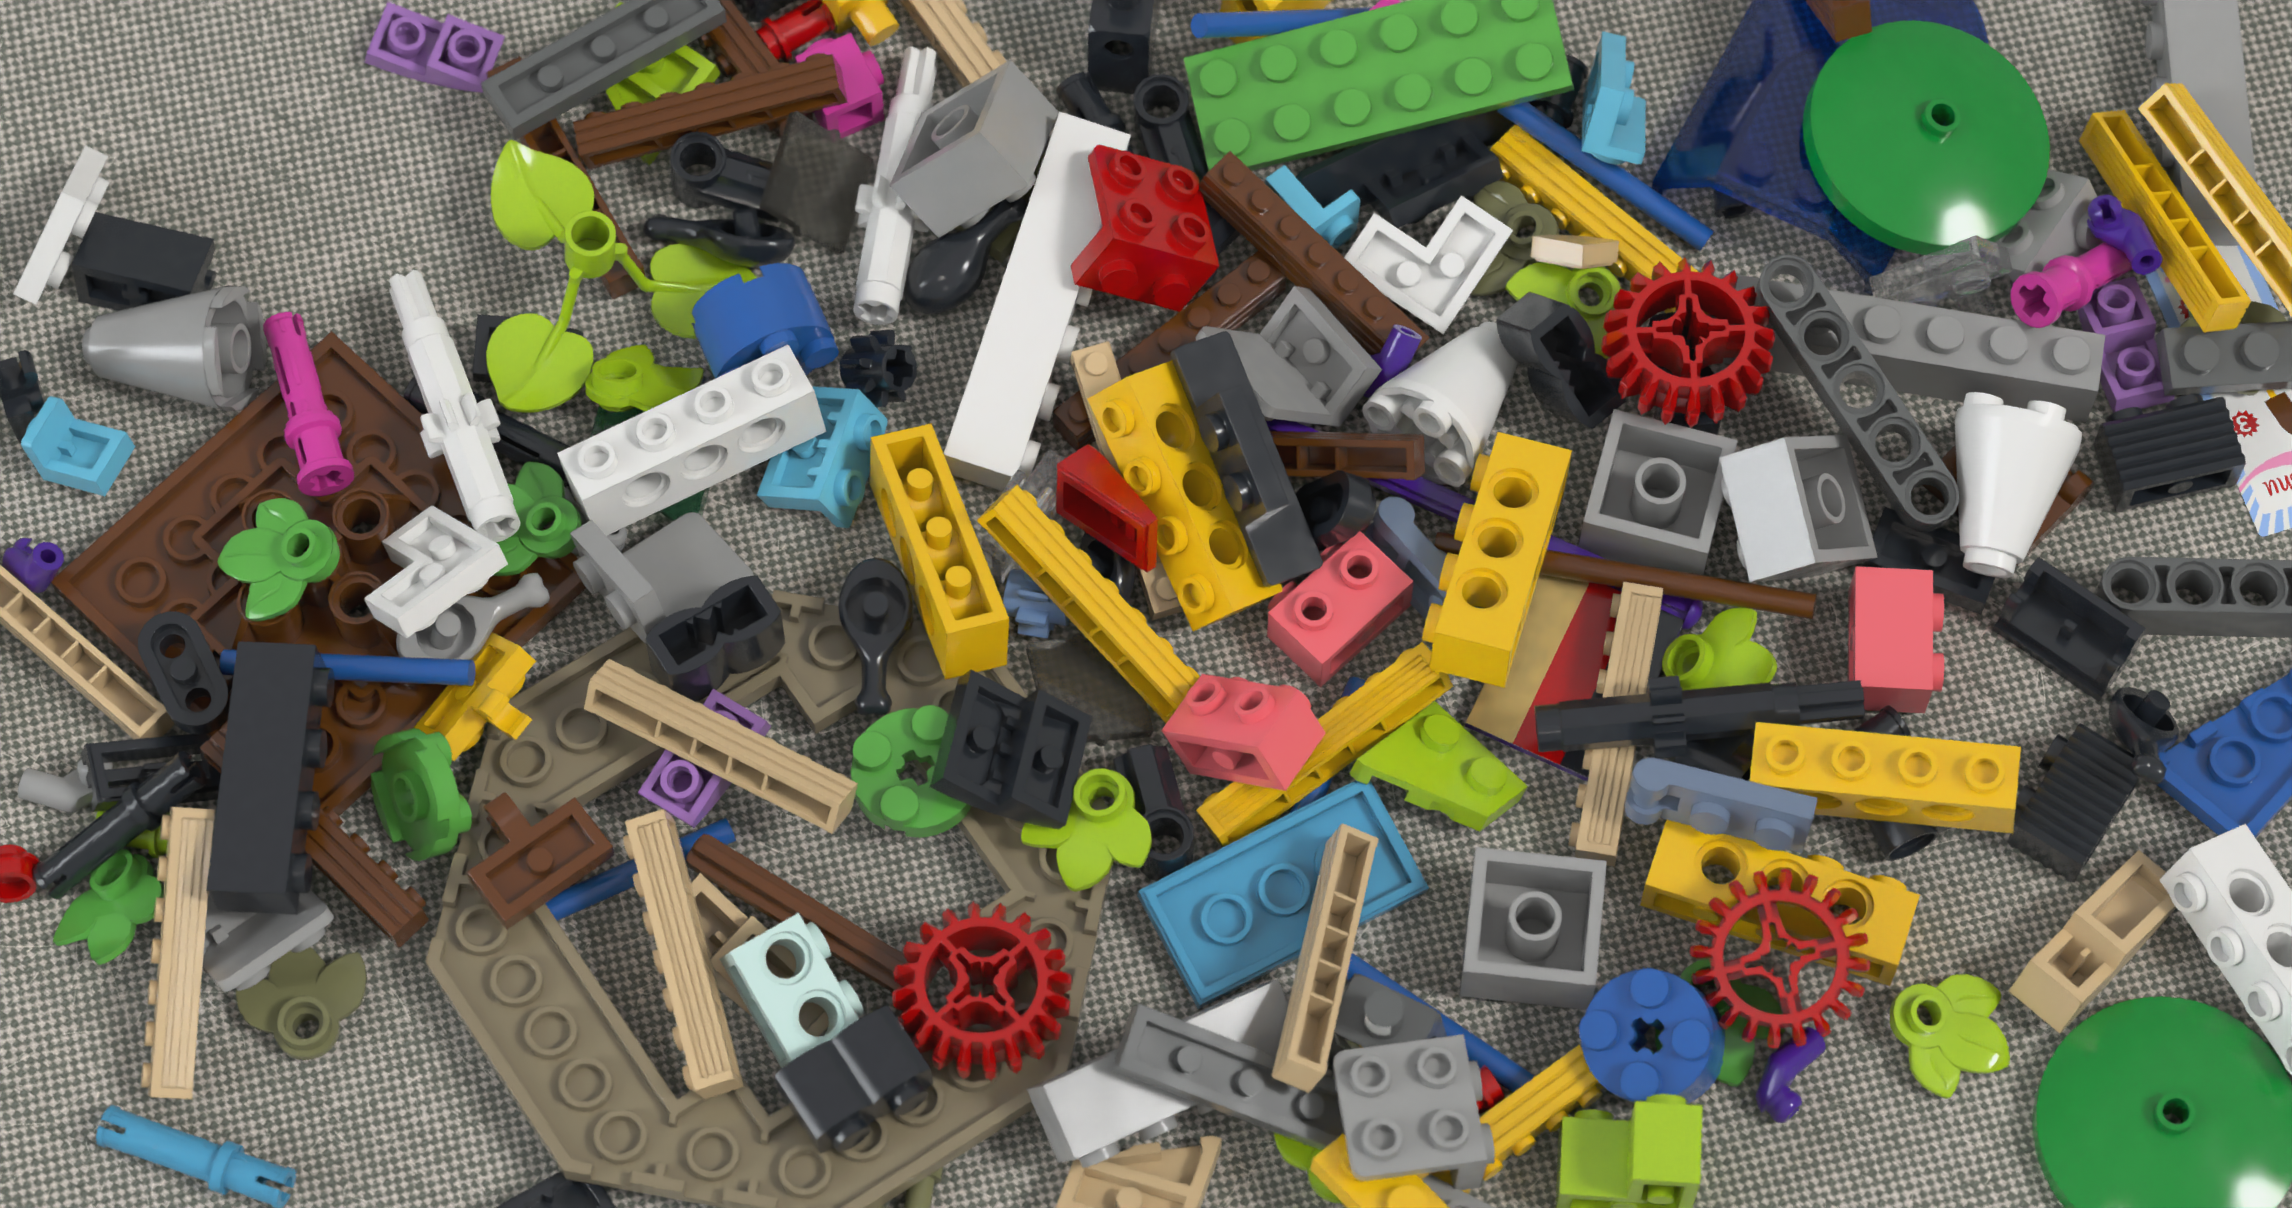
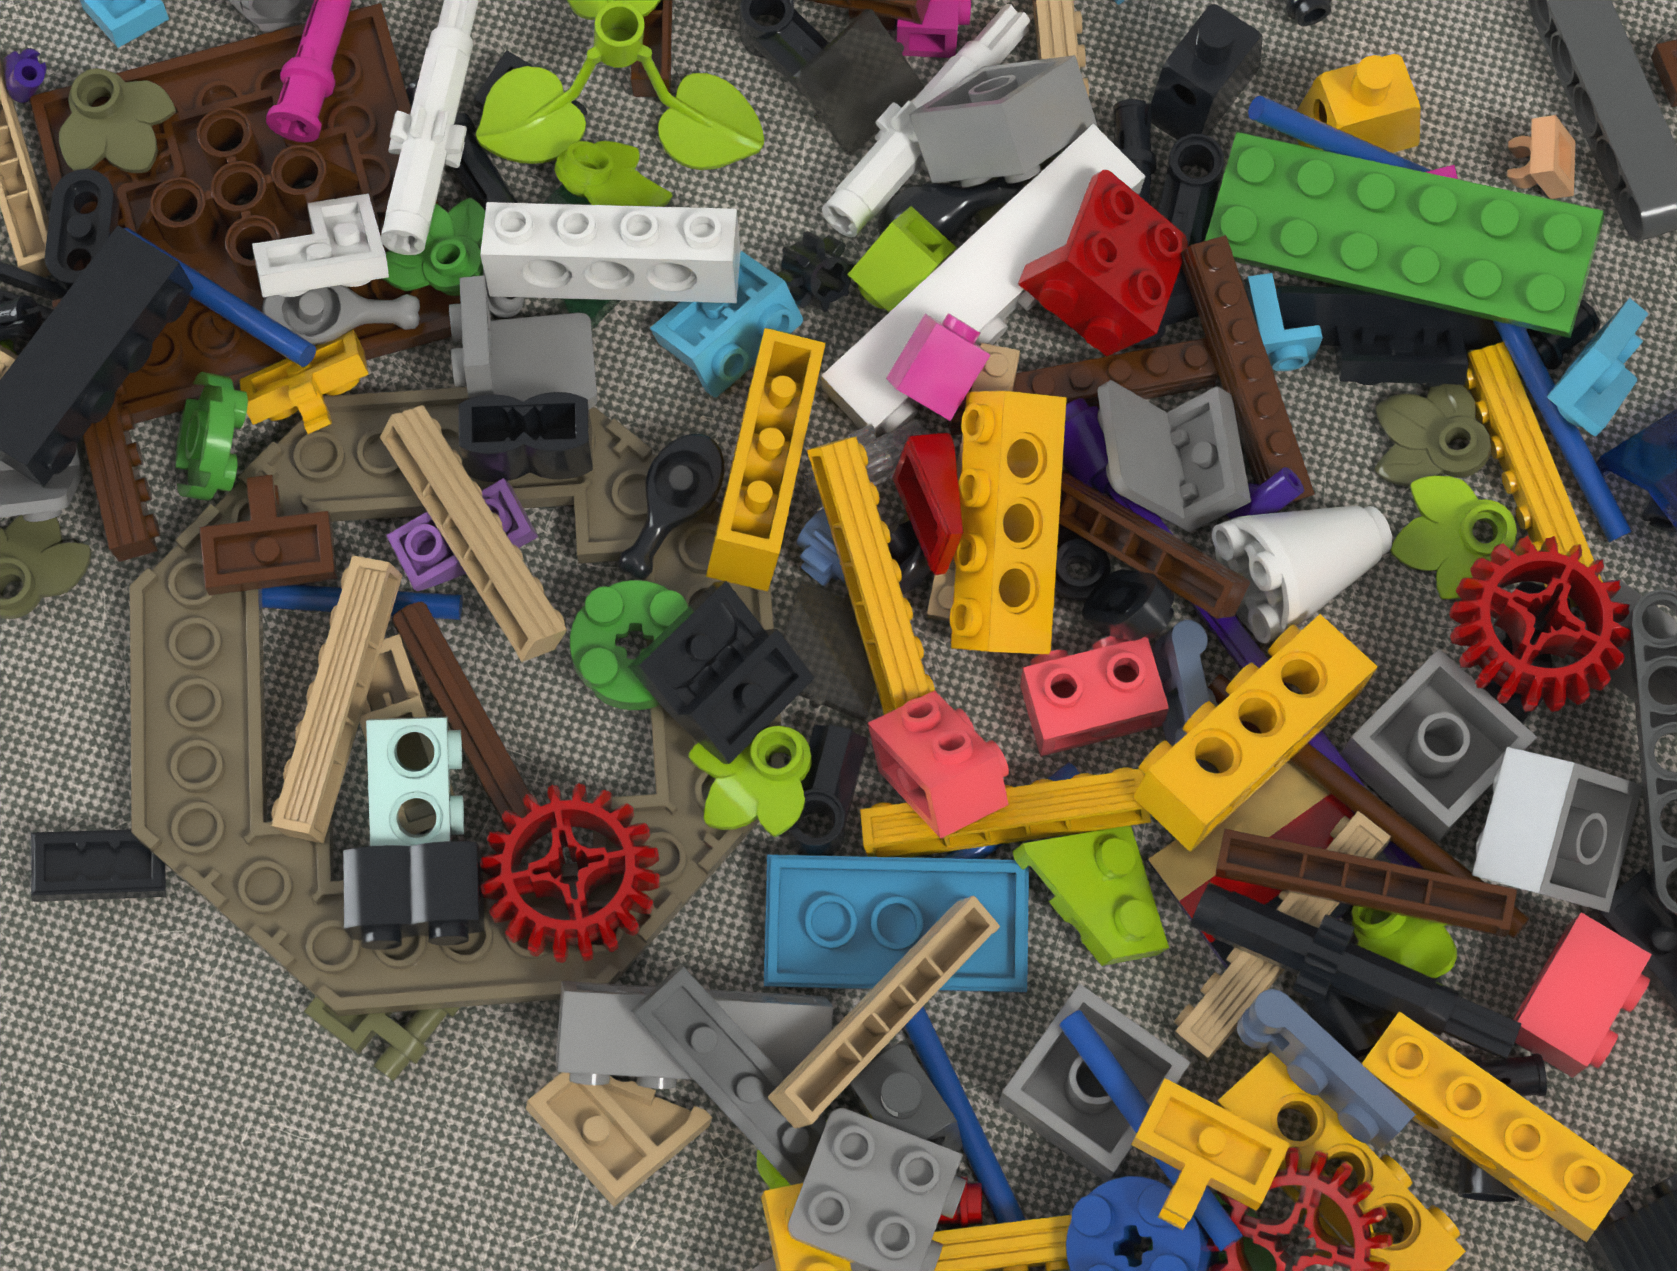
camera: 30 degrees right, 5 degrees up
bright green plate [218,498,340,621] -> none
black piece [643,208,795,267] -> none
blue brick [692,263,839,379] -> none
black bracket [1170,331,1323,588] -> none
white plate [1344,196,1513,334] -> none
black brick [1496,292,1626,429] -> none
tan tile [1531,235,1619,269] -> none
none -> olive plate [59,68,176,173]
none -> lime brick [847,206,957,312]
none -> dark pink brick [886,313,990,421]
none -> blue bar [1059,1010,1243,1252]
none -> yellow plate [1131,1078,1290,1230]
none -> reddish brown piece [1216,829,1517,937]

